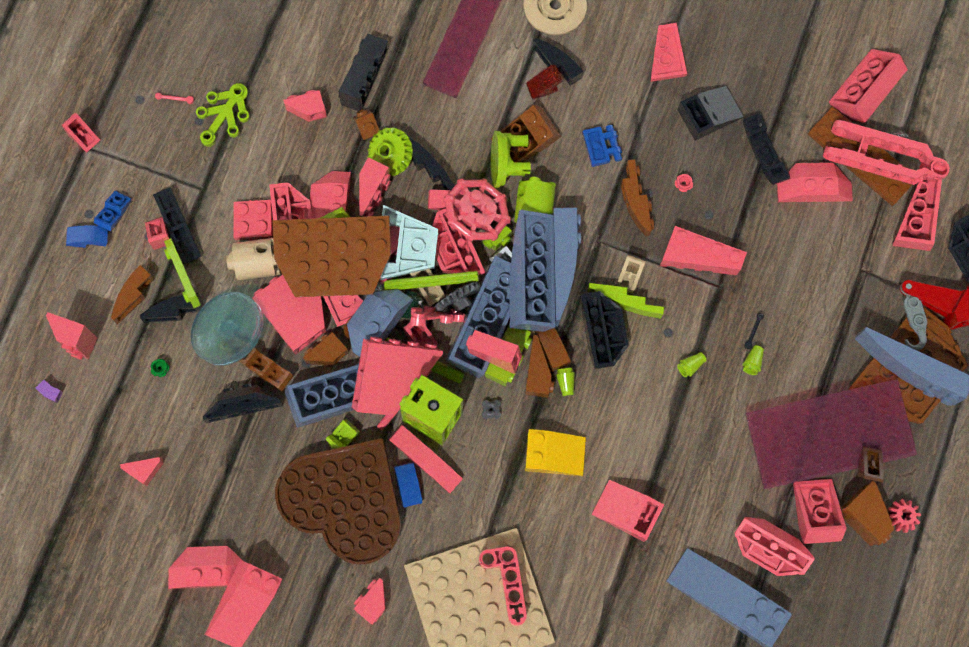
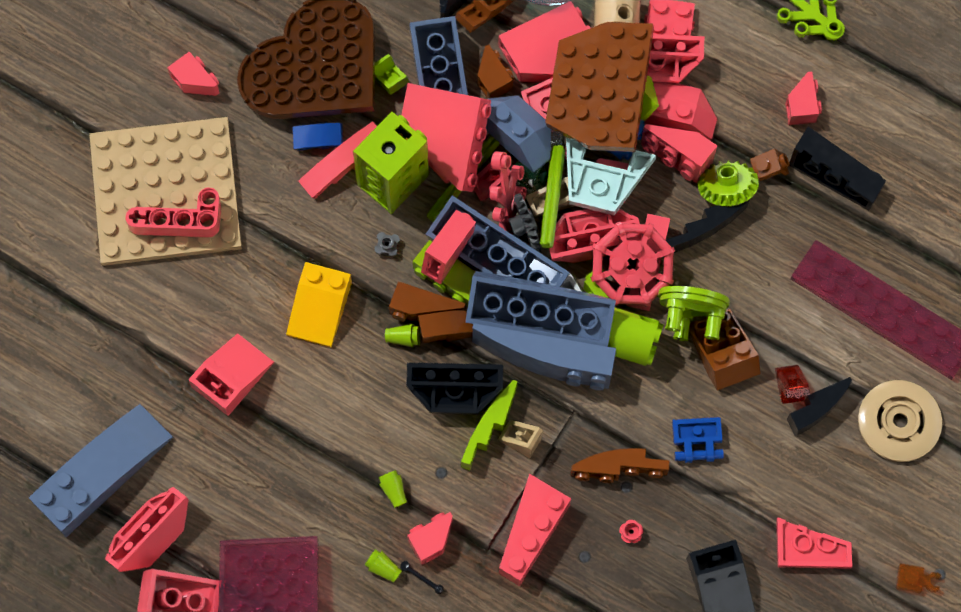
camera: 105 degrees right, 5 degrees down
none -> coral slope [407,512,453,565]

